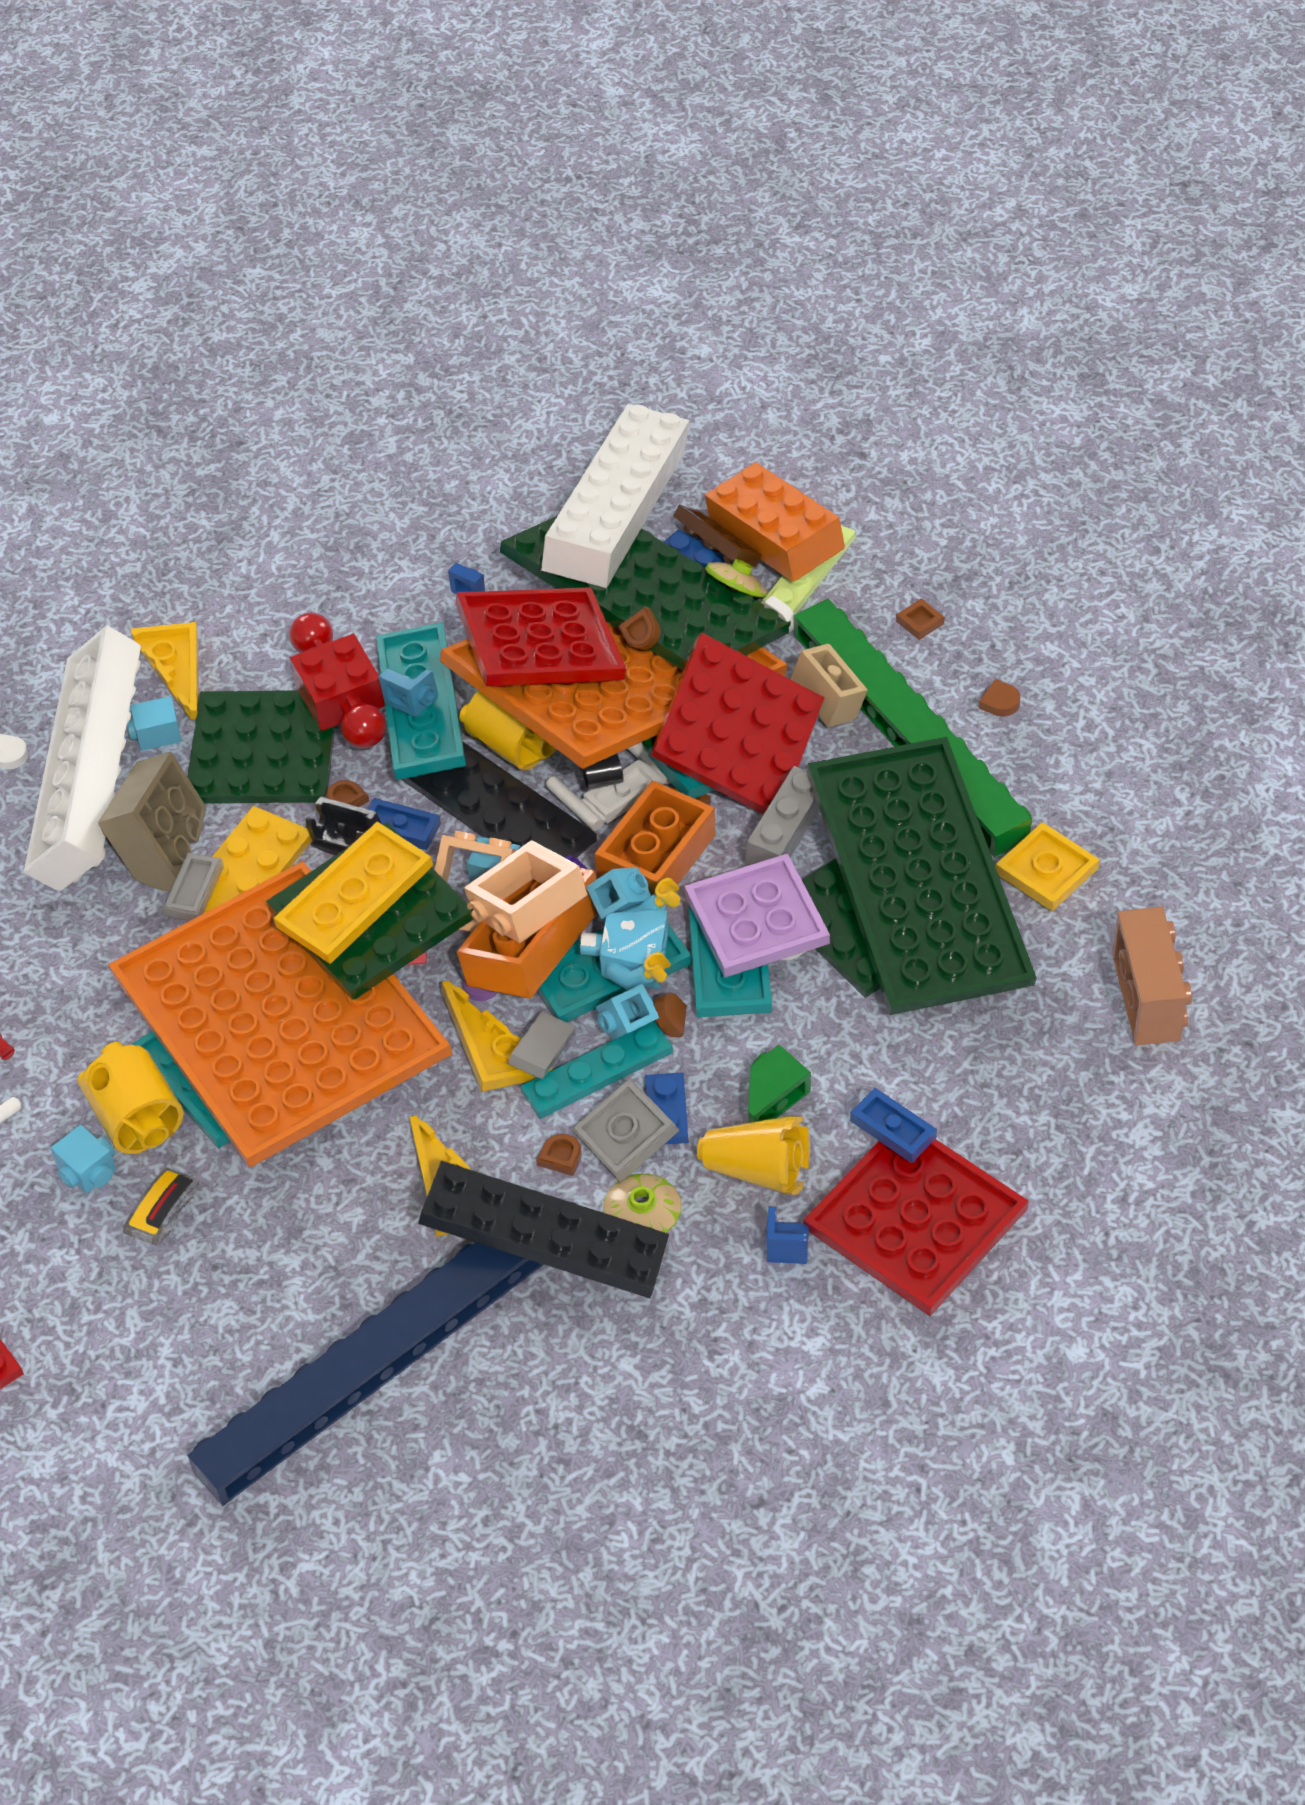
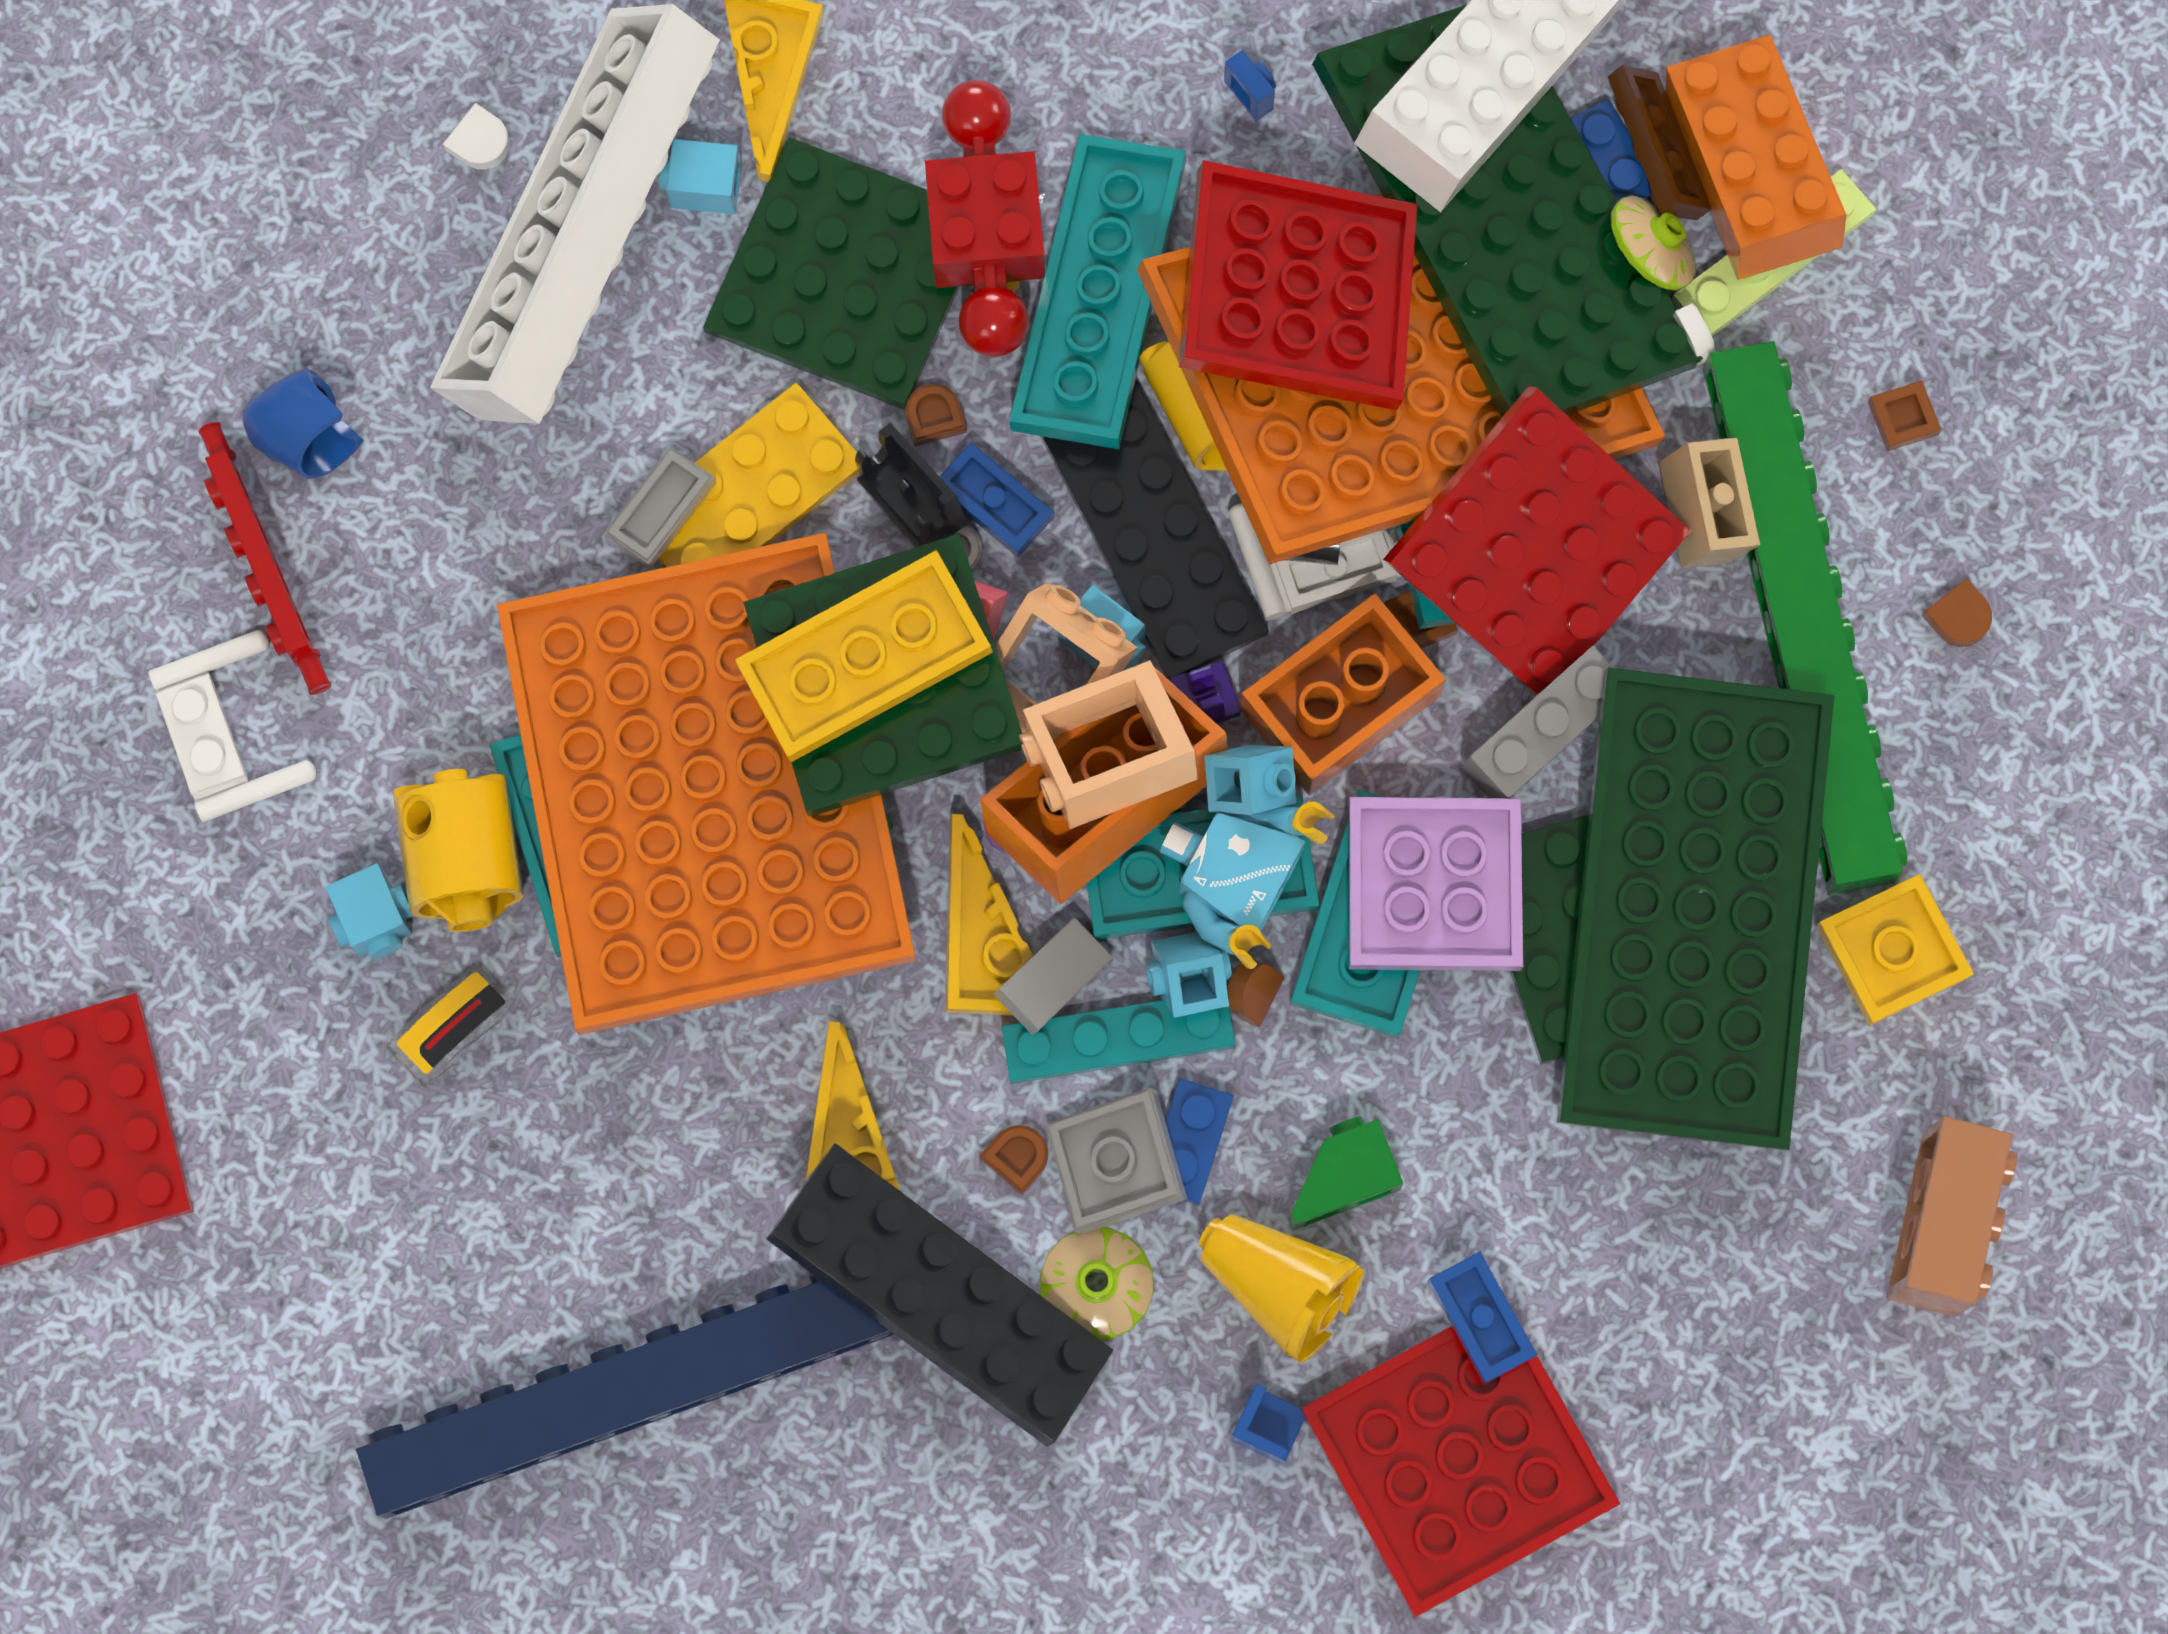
camera: 20 degrees right, 25 degrees up
dark tan wedge [98,751,207,892] -> none
dark azure bracket [378,669,438,717] -> none
dark orange tile [618,607,660,650] -> none

